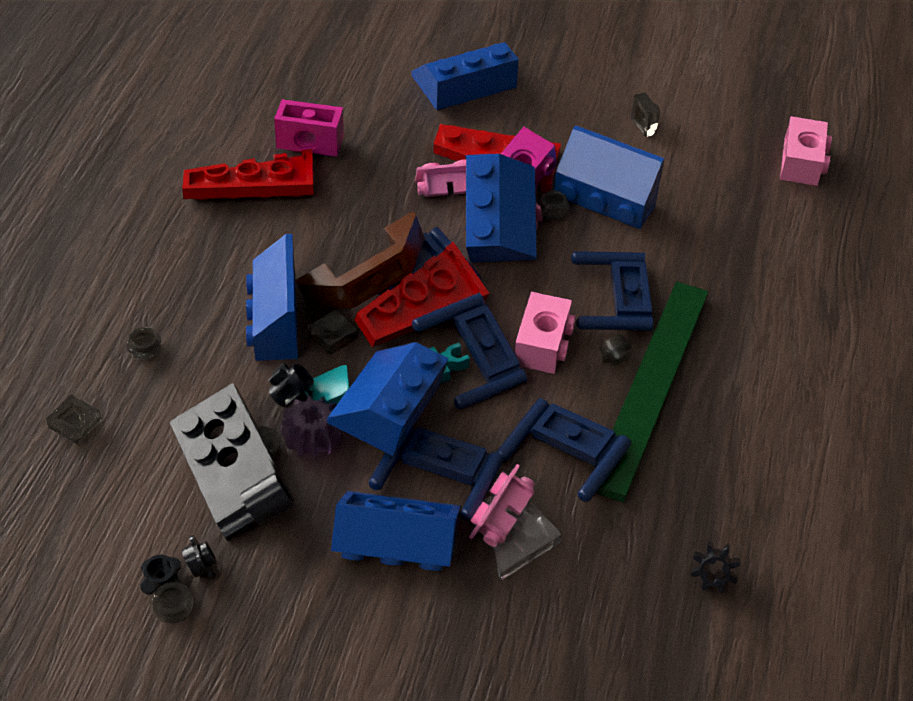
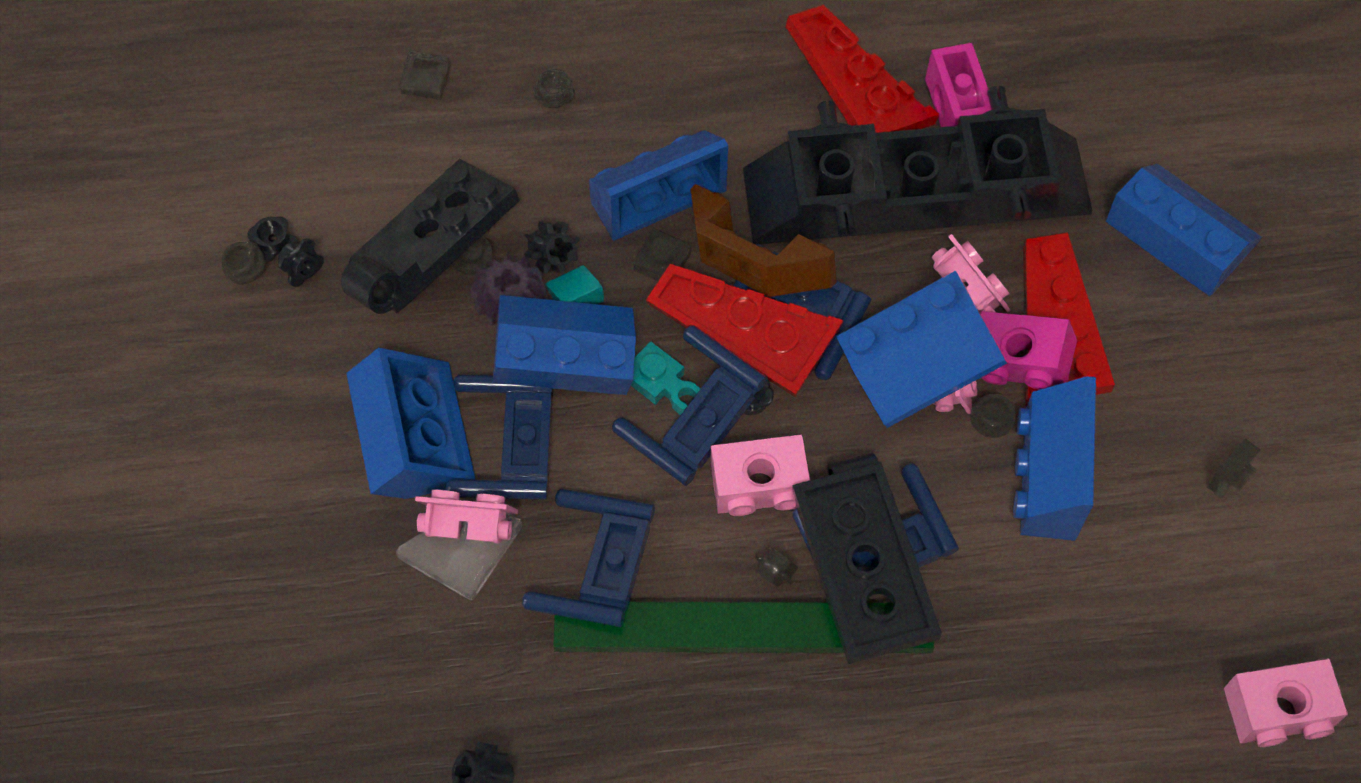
camera: 70 degrees right, 15 degrees up
none -> black piece [743,86,1092,244]
none -> black hinge [792,453,942,664]

